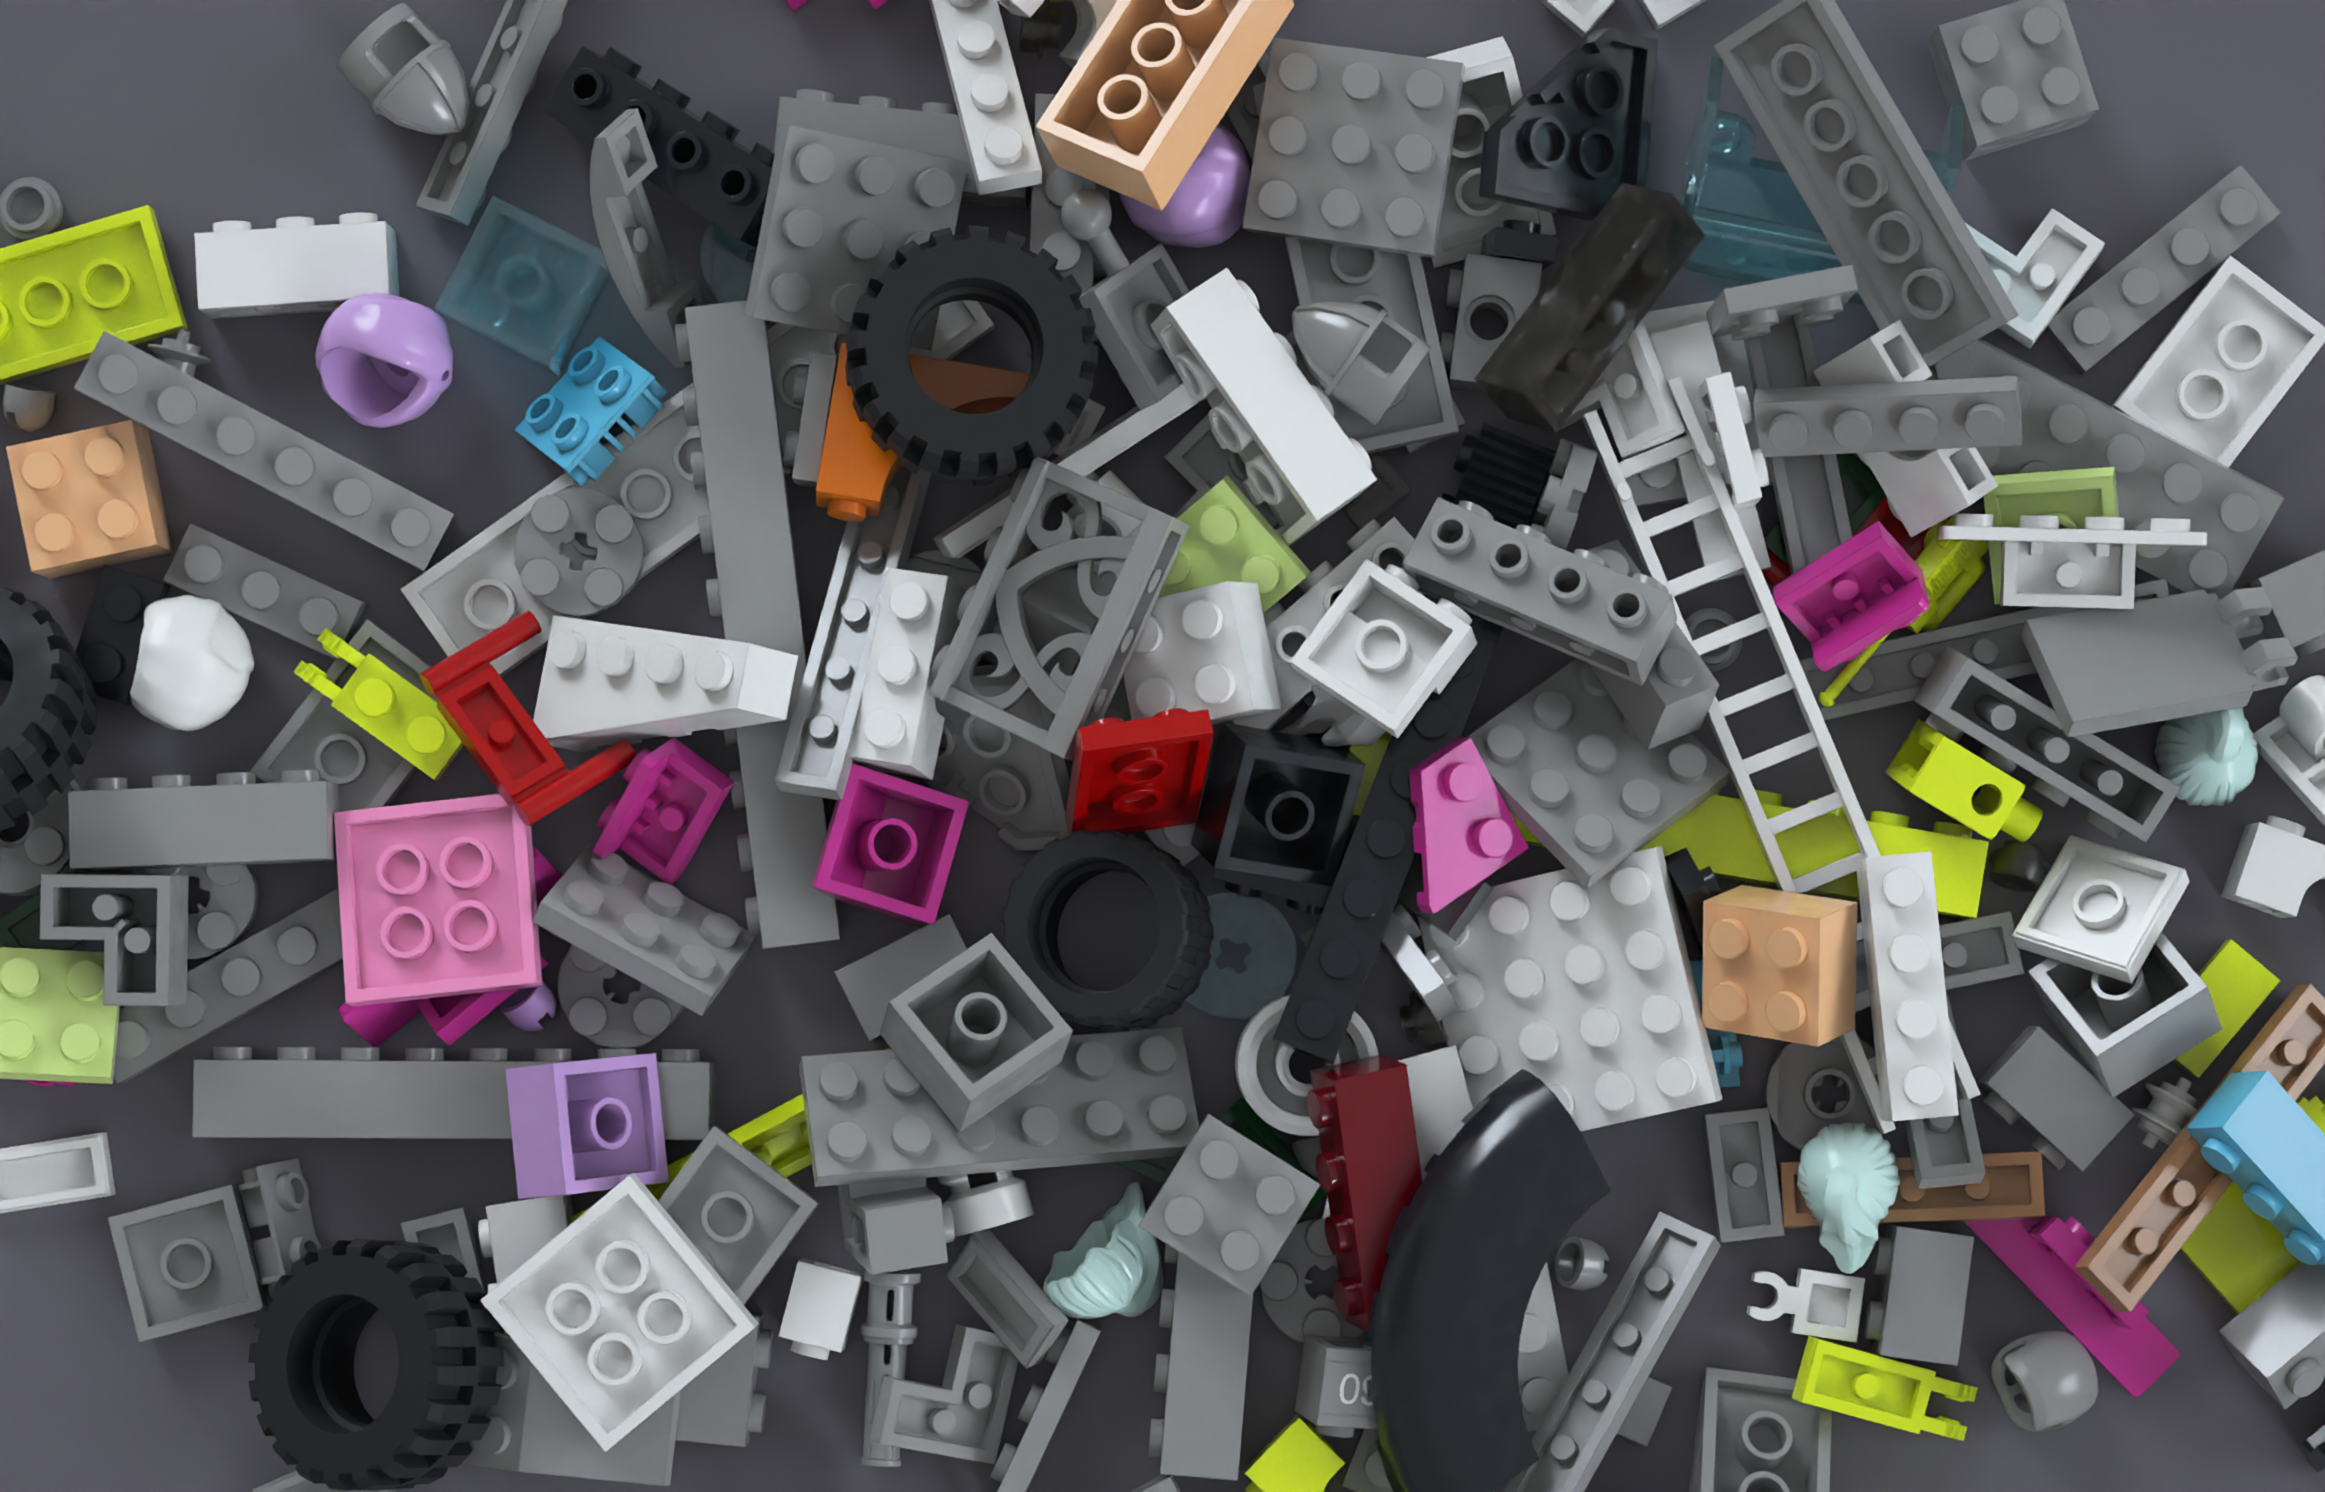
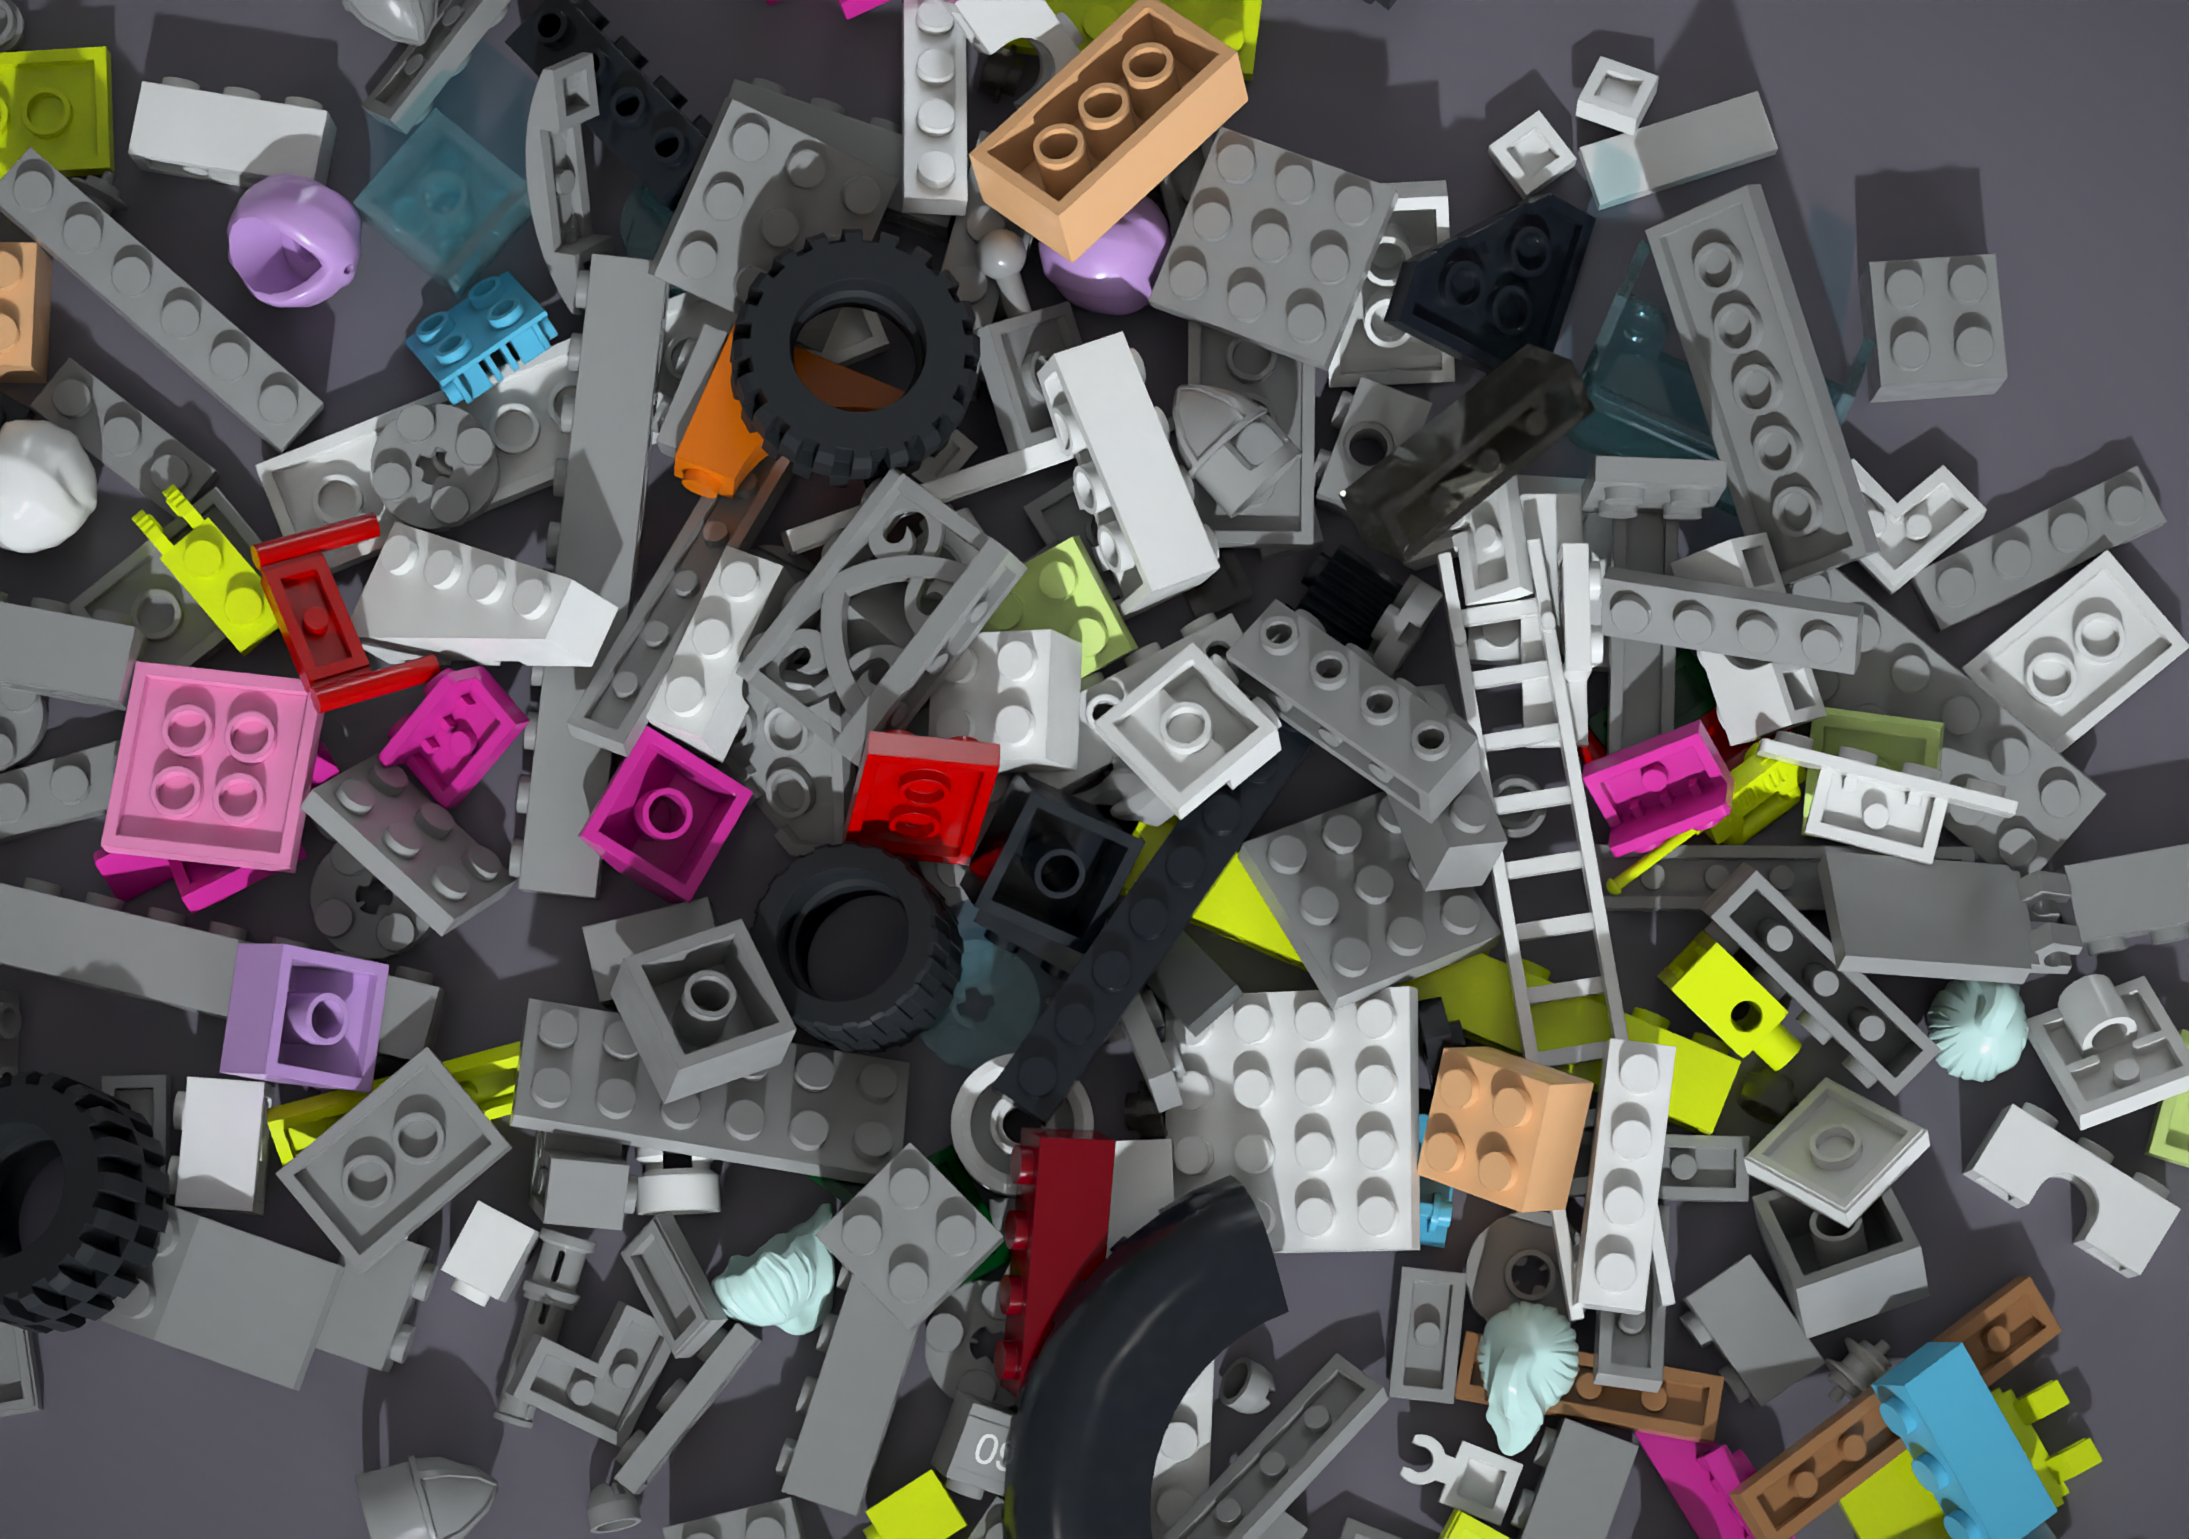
camera: 10 degrees right, 5 degrees down
white plate [480,1172,759,1452] -> none
lavender hinge [499,981,556,1032] -> none
wing [1409,737,1529,914] -> none
black plate [1481,220,1559,271] -> none
neon yellow tile [2173,939,2281,1078] -> none

